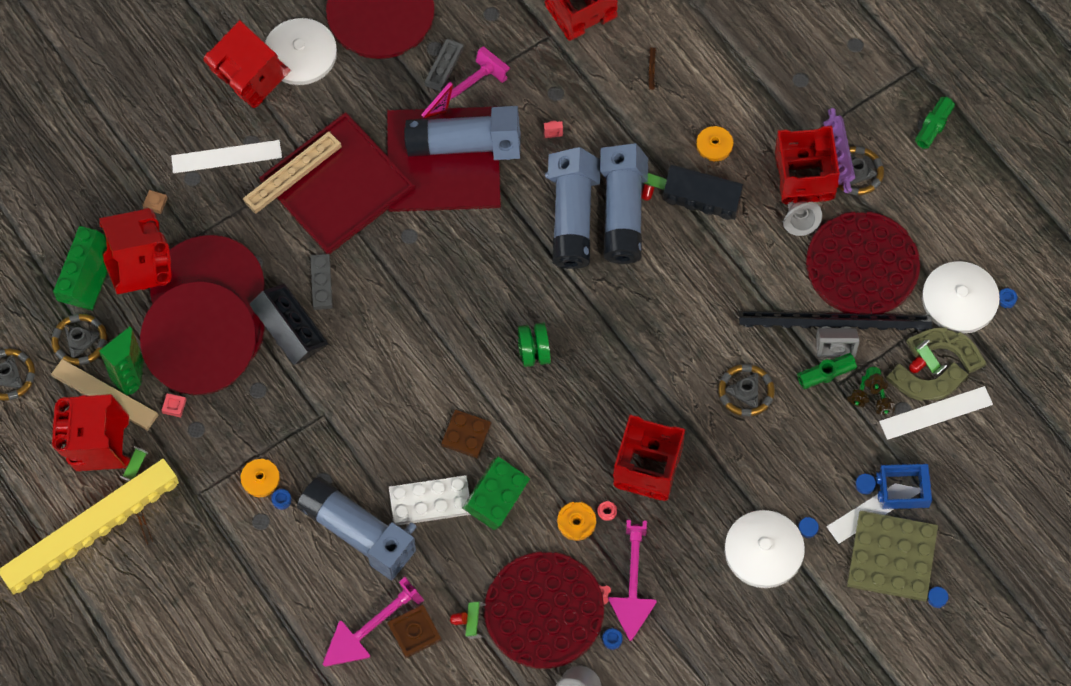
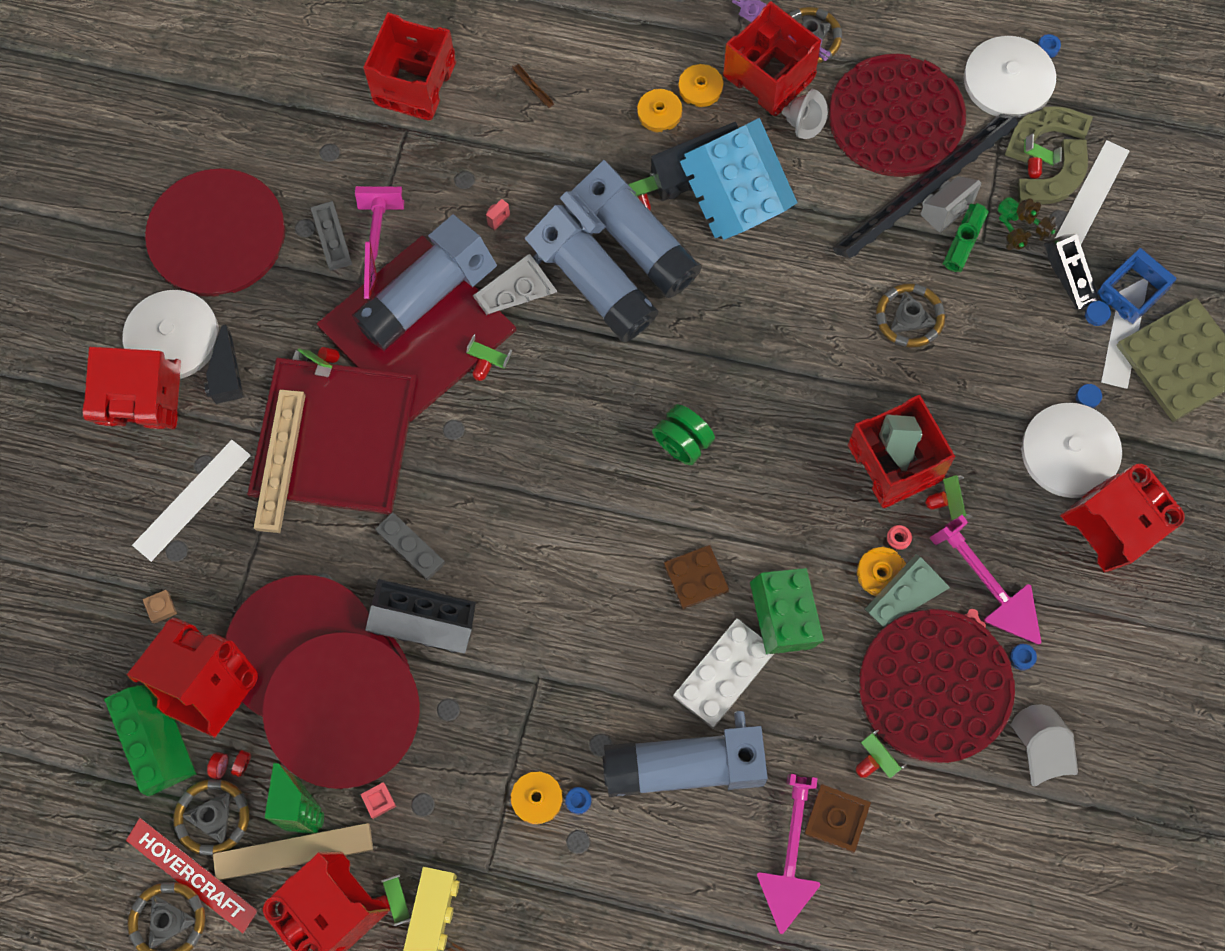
camera: 40 degrees left, 5 degrees up
none -> sticker [126,818,258,934]
none -> black slope [204,325,244,404]
none -> red tile [207,752,228,779]
none -> red tile [231,750,251,777]
none -> piece [293,347,340,377]
none -> piece [467,334,512,381]
none -> light grey wing [473,254,557,315]
none -> sand blue plate [560,191,606,233]
none -> light orange plate [678,64,724,107]
none -> dark azure slope [680,118,797,240]
none -> sand green wing [865,554,950,628]
none -> sand green slope [879,415,922,471]
none -> bright green piece [925,475,972,520]
none -> black slope [1044,234,1100,310]
none -> red piece [1060,464,1185,573]

